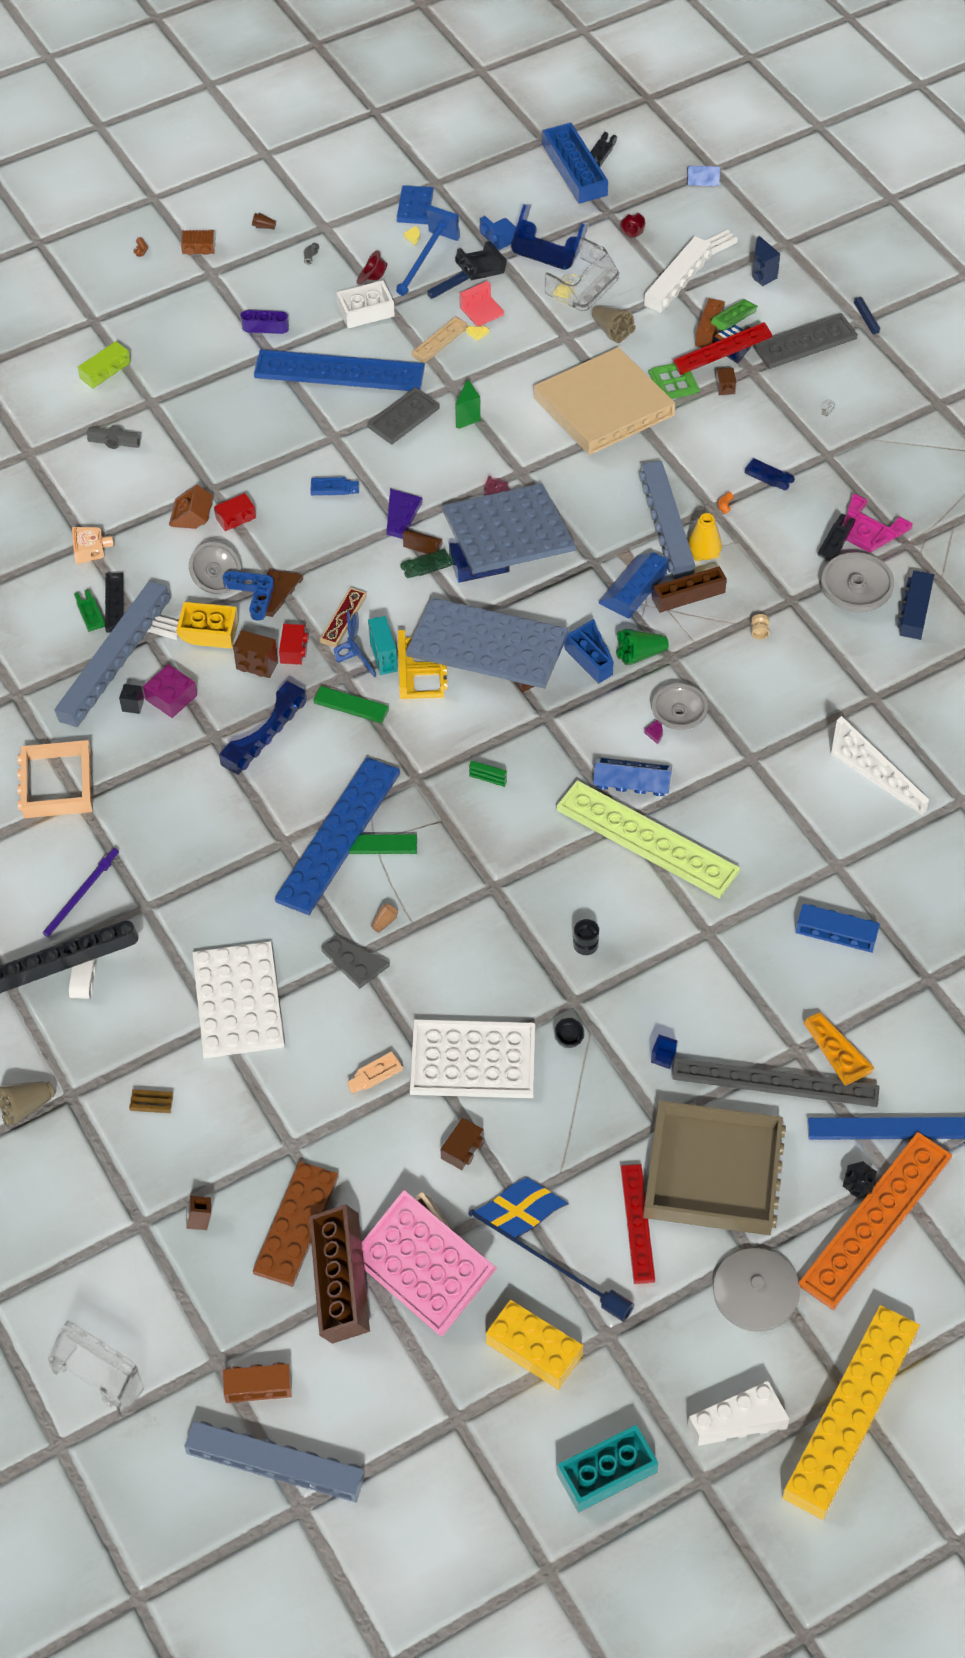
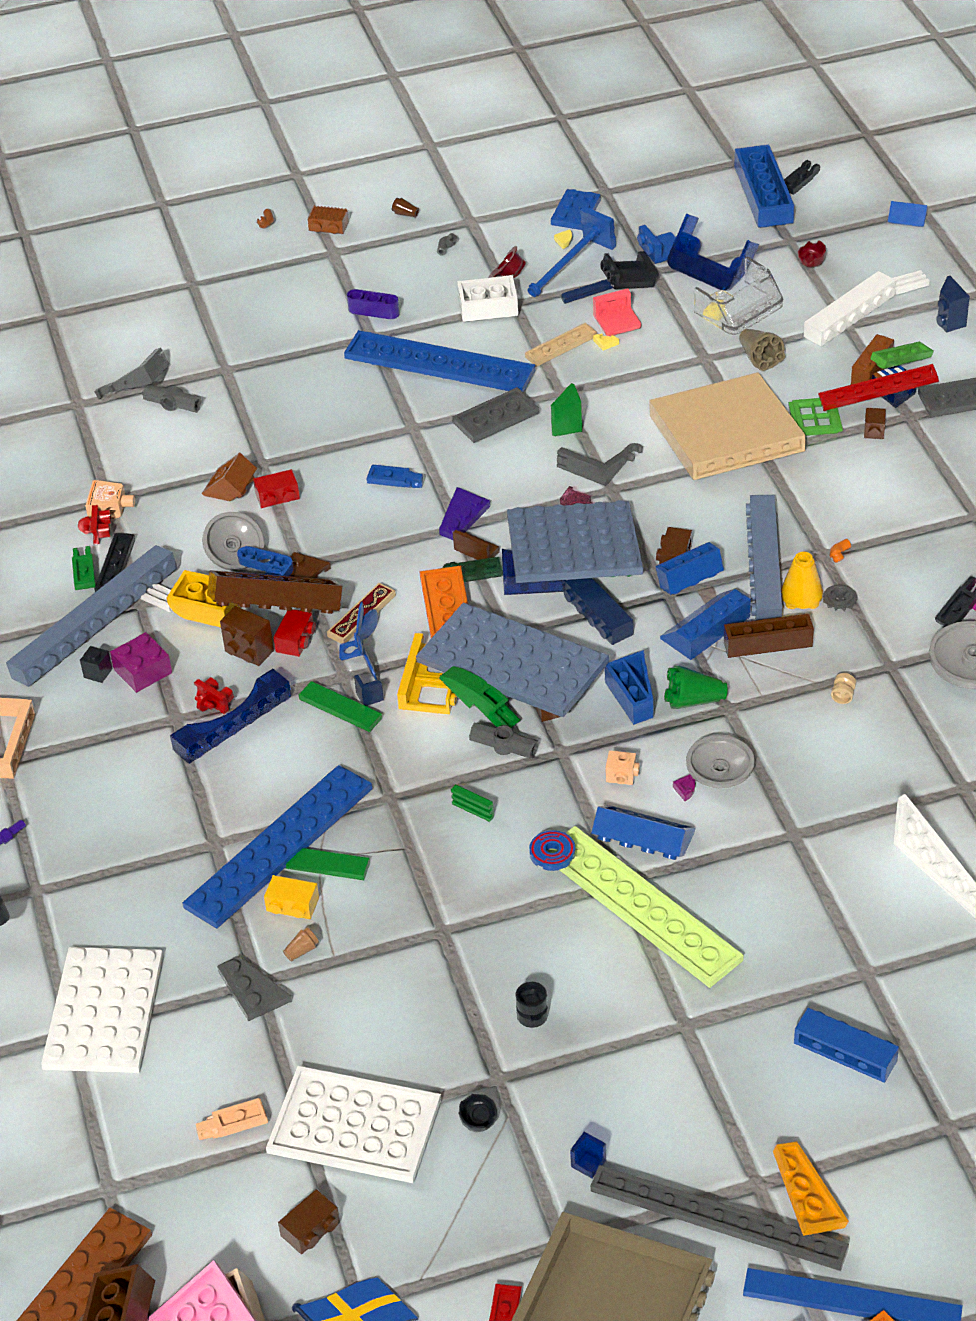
camera: 15 degrees right, 10 degrees down
lime brick [78,341,131,389] -> none
teal window [368,616,398,675] -> none
clear blue hinge [745,458,795,491] -> none
none -> red hips [78,505,111,545]
none -> dark grey hinge [94,347,169,399]
none -> red hips [194,677,234,714]
none -> reddish brown brick [207,570,343,614]
none -> yellow brick [264,875,319,919]
none -> dark blue panel [354,675,384,706]
none -> orange tile [419,566,468,638]
none -> green slope [439,666,520,729]
none -> dark grey piece [469,722,538,759]
none -> blue tile [529,830,575,871]
none -> dark grey hinge [557,443,643,486]
none -> dark blue brick [564,578,633,645]
none -> light nougat brick [606,750,640,785]
none -> blue brick [655,542,724,595]
none -> reddish brown brick [656,527,692,564]
none -> dark grey gear [823,585,857,612]

